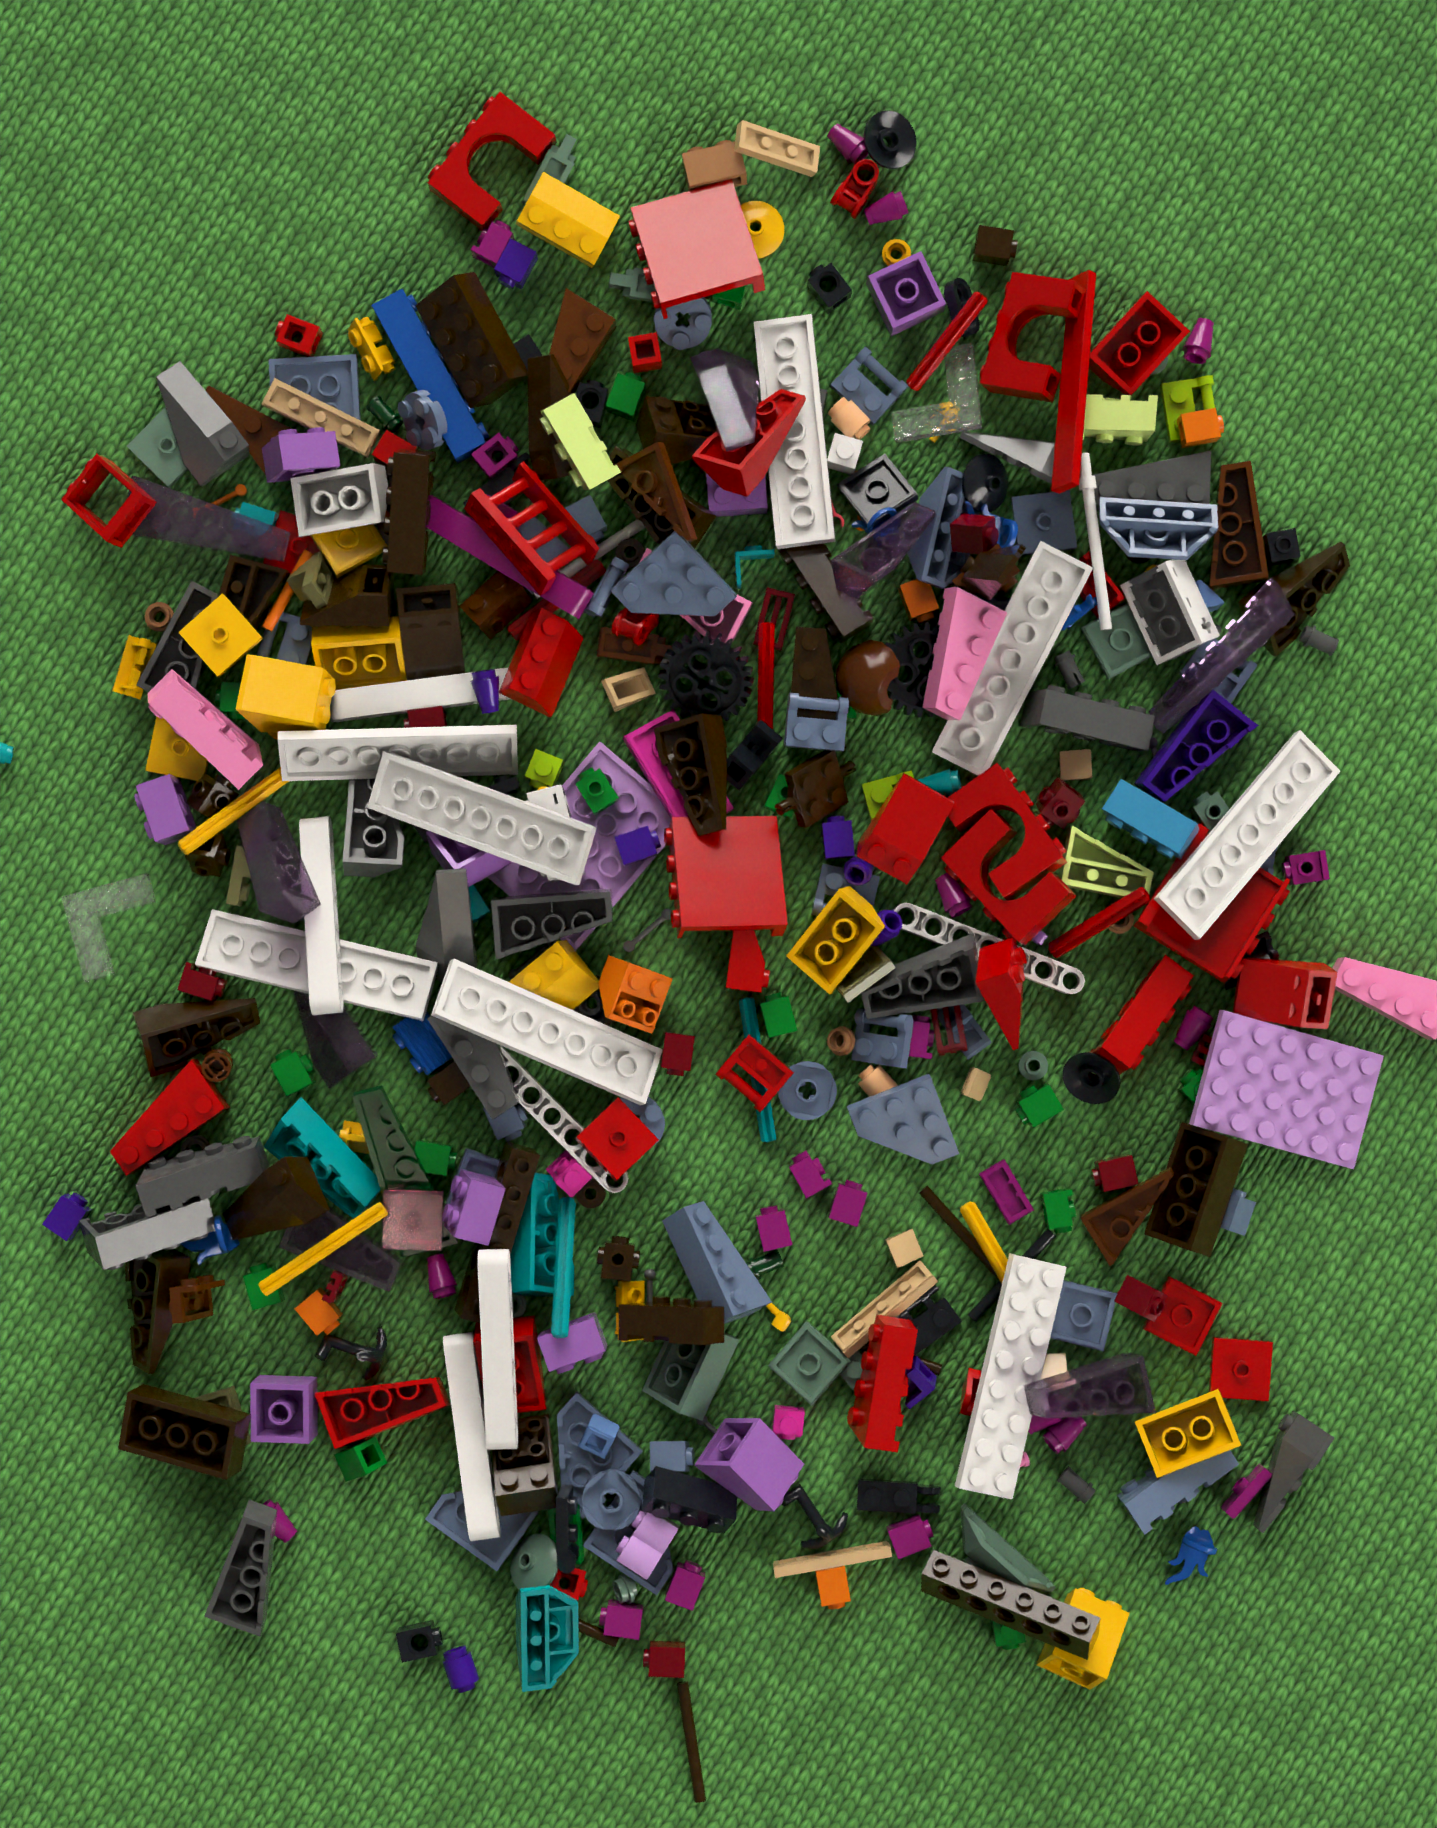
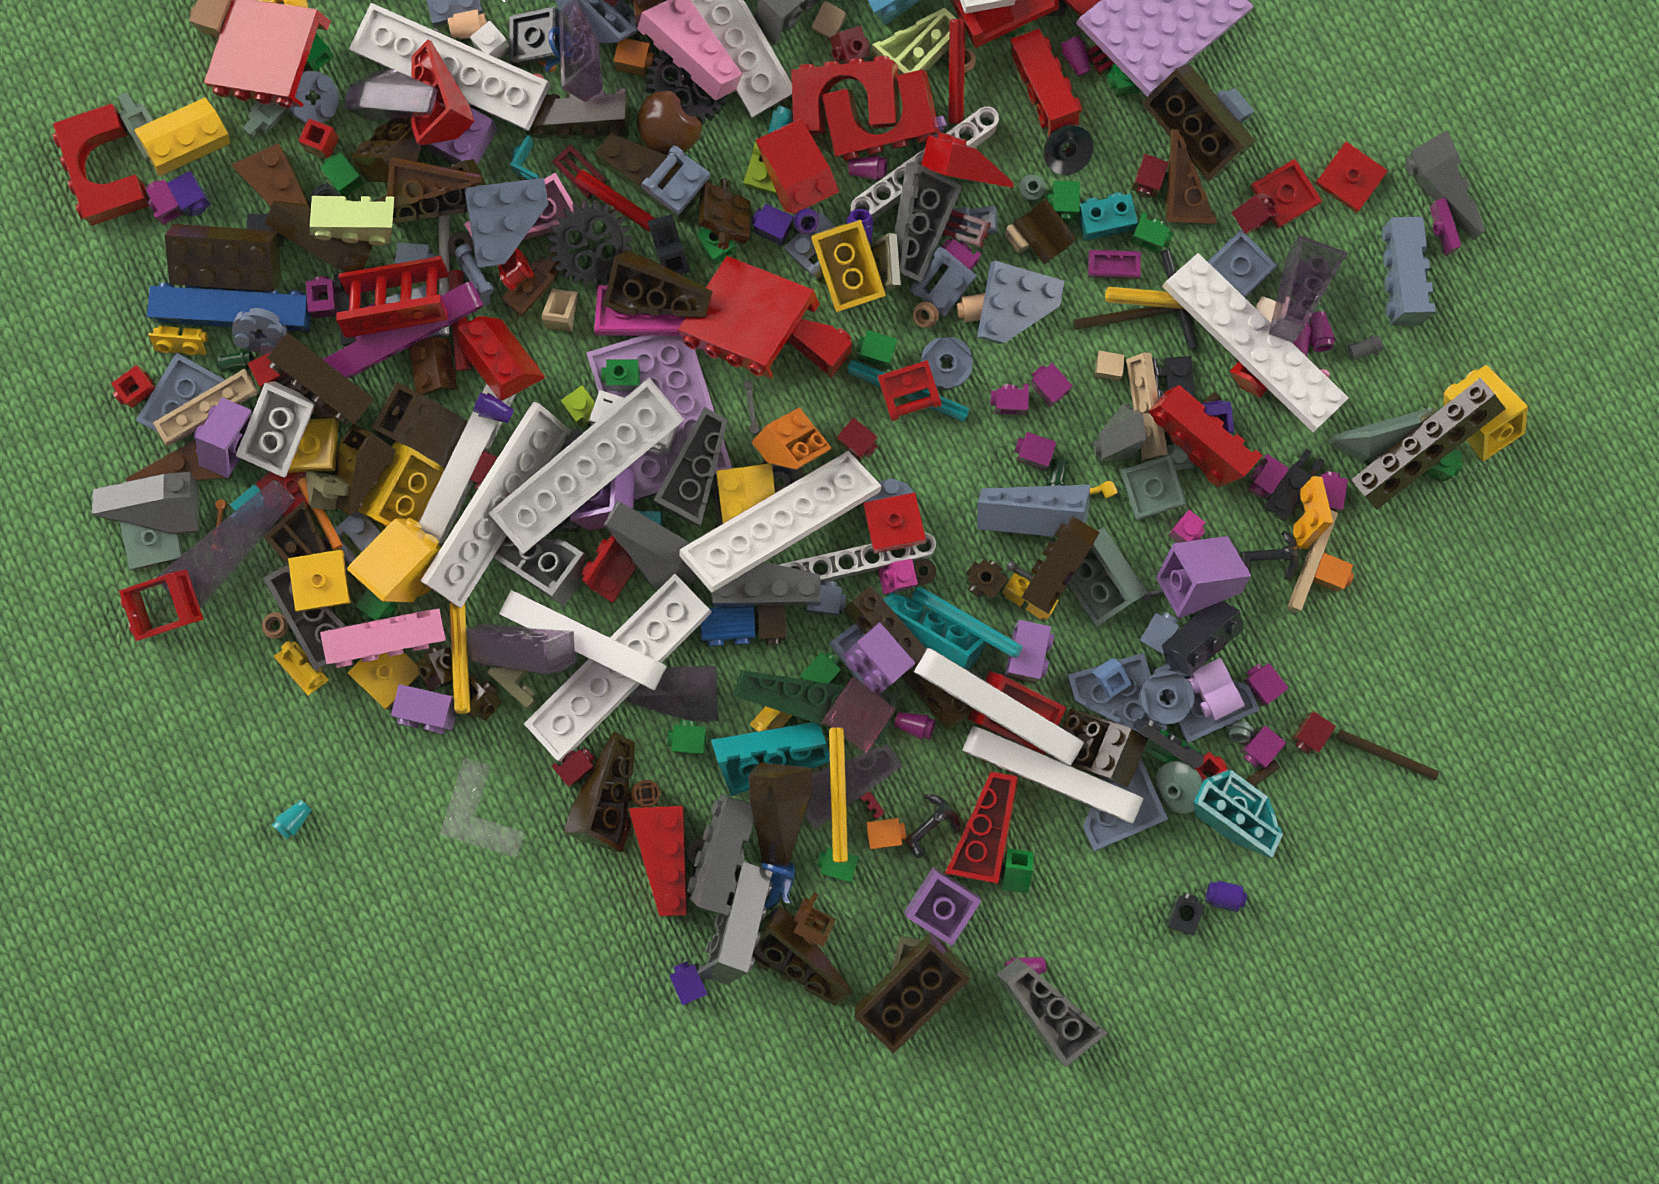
camera: 55 degrees left, 5 degrees down
dark purple brick [614,826,661,867] -> none
yellow slope [1135,1389,1241,1478] -> none
blue piece [1165,1526,1218,1585] -> none
none -> red bracket [582,536,637,604]
none -> dark brown panel [1013,199,1076,265]
none -> teal brick [1078,192,1138,241]
none -> dark grey wedge [1093,404,1146,463]
none -> magenta brick [1248,454,1289,498]
none -> light orange plate [1293,476,1333,549]

